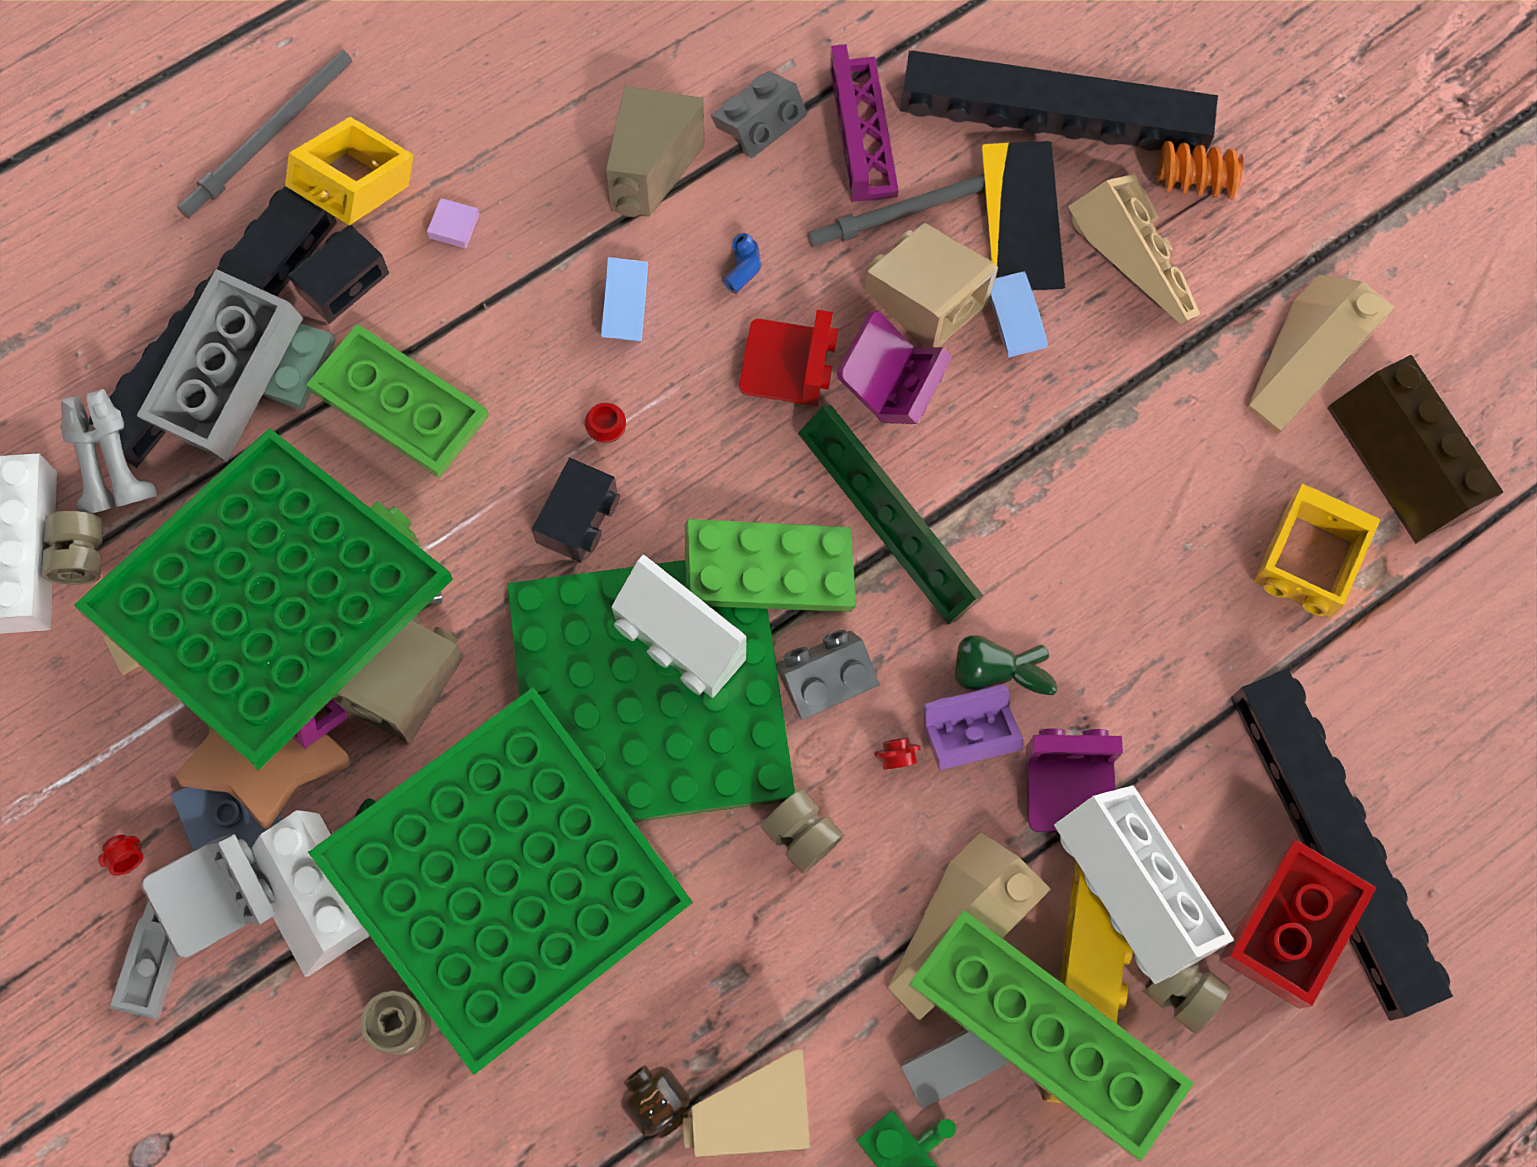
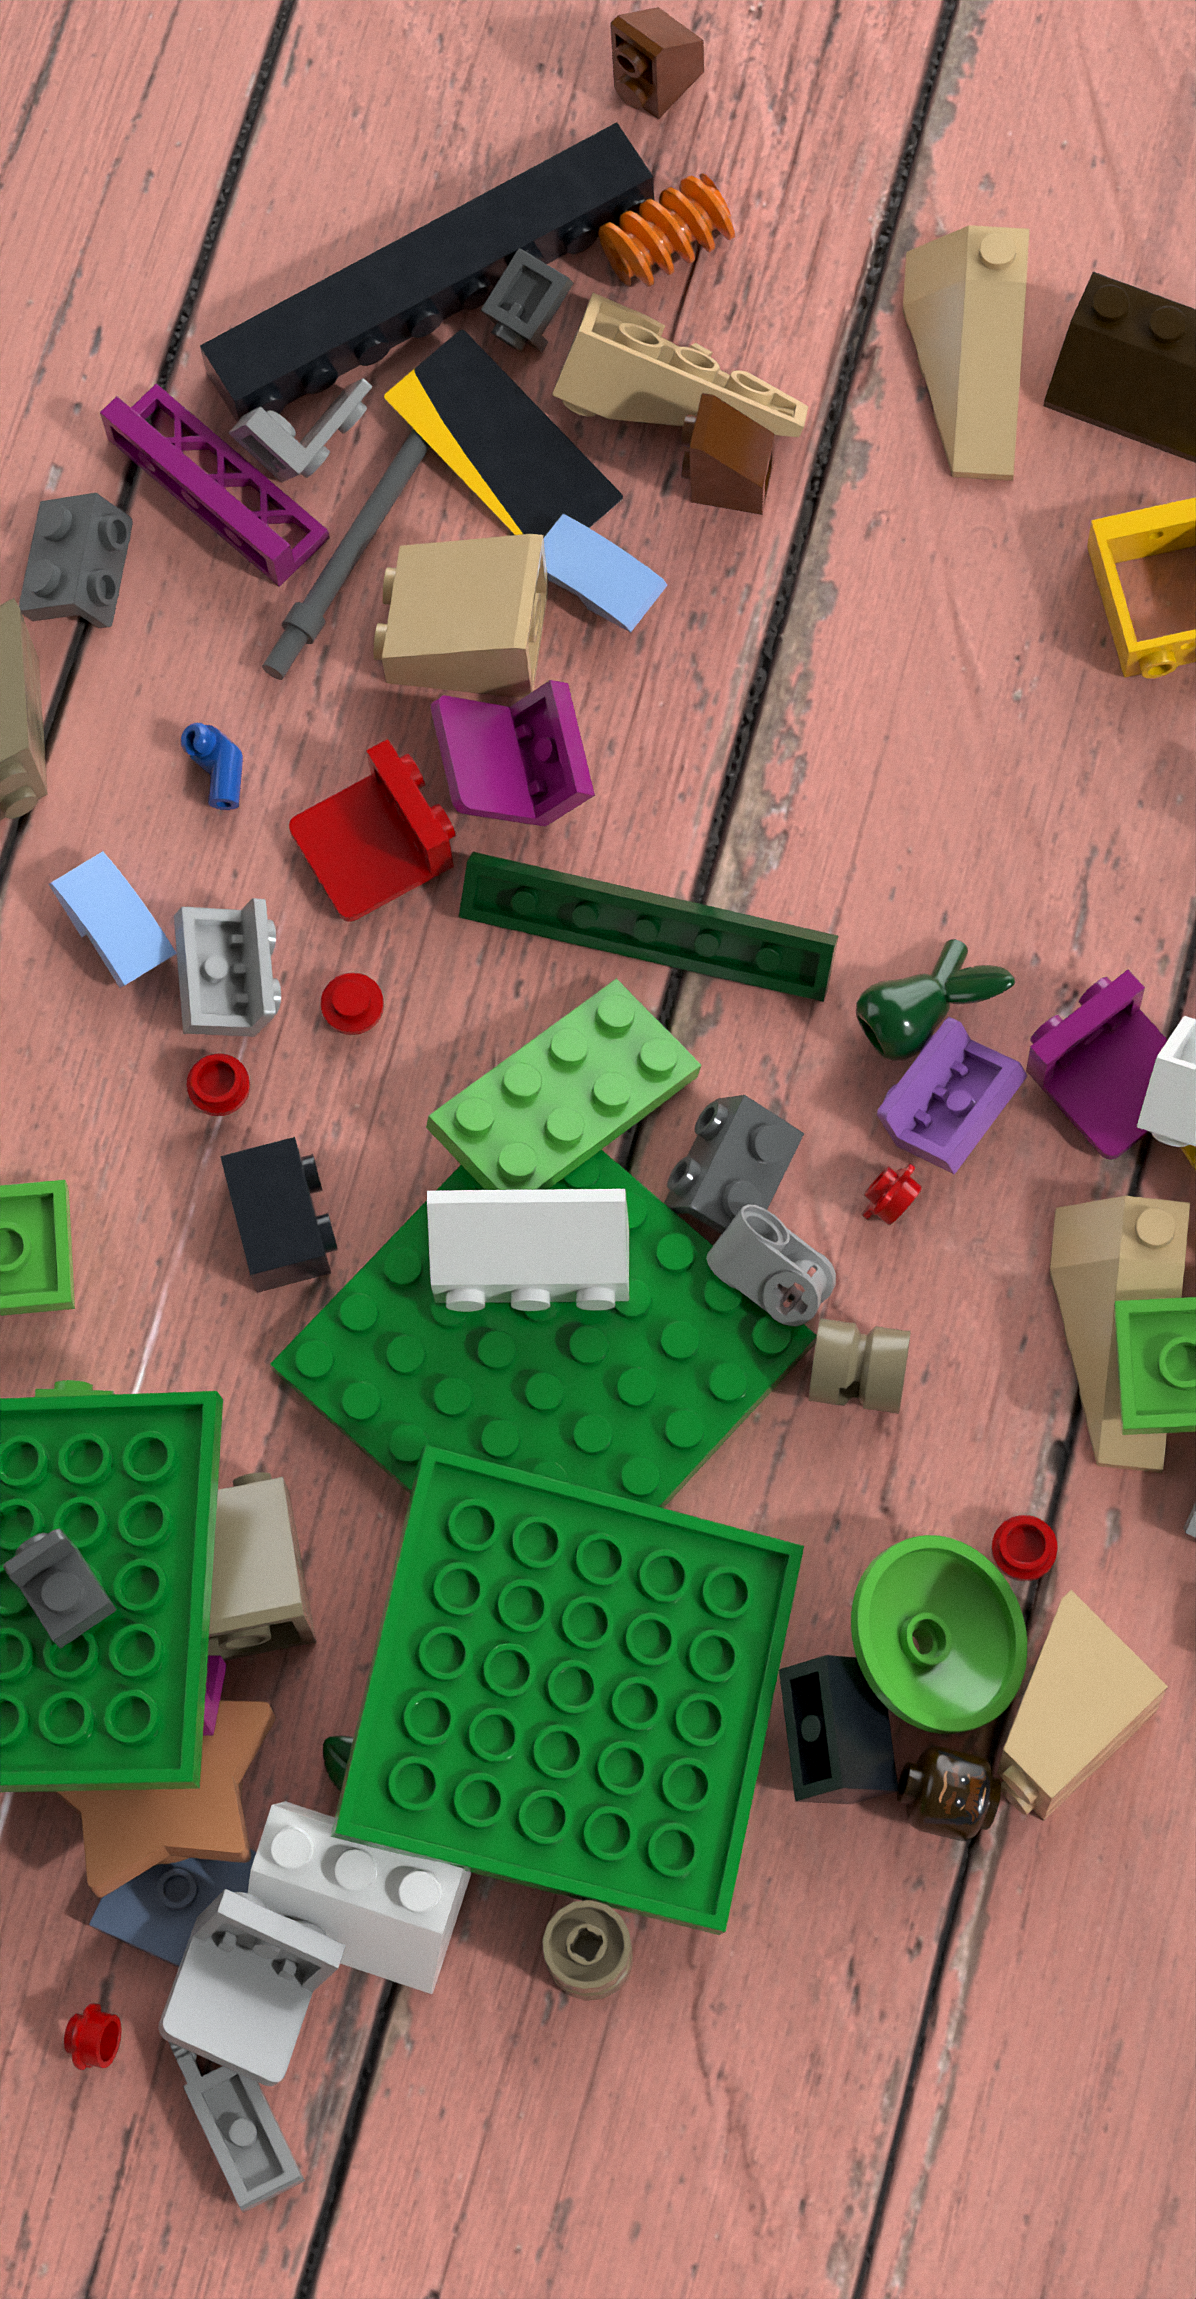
camera: 30 degrees left, 0 degrees up
none -> dark grey bracket [3,1529,117,1649]
none -> light grey bracket [174,898,281,1037]
none -> light grey bracket [228,378,372,483]
none -> red plate [321,973,384,1035]
none -> dark grey bracket [481,248,574,352]
none -> reddish brown slope [610,7,704,120]
none -> reddish brown slope [680,393,775,515]
none -> light grey piece [706,1204,836,1326]
none -> black brick [779,1655,899,1804]
none -> bright green dish [851,1535,1027,1734]
none -> red plate [991,1515,1058,1581]

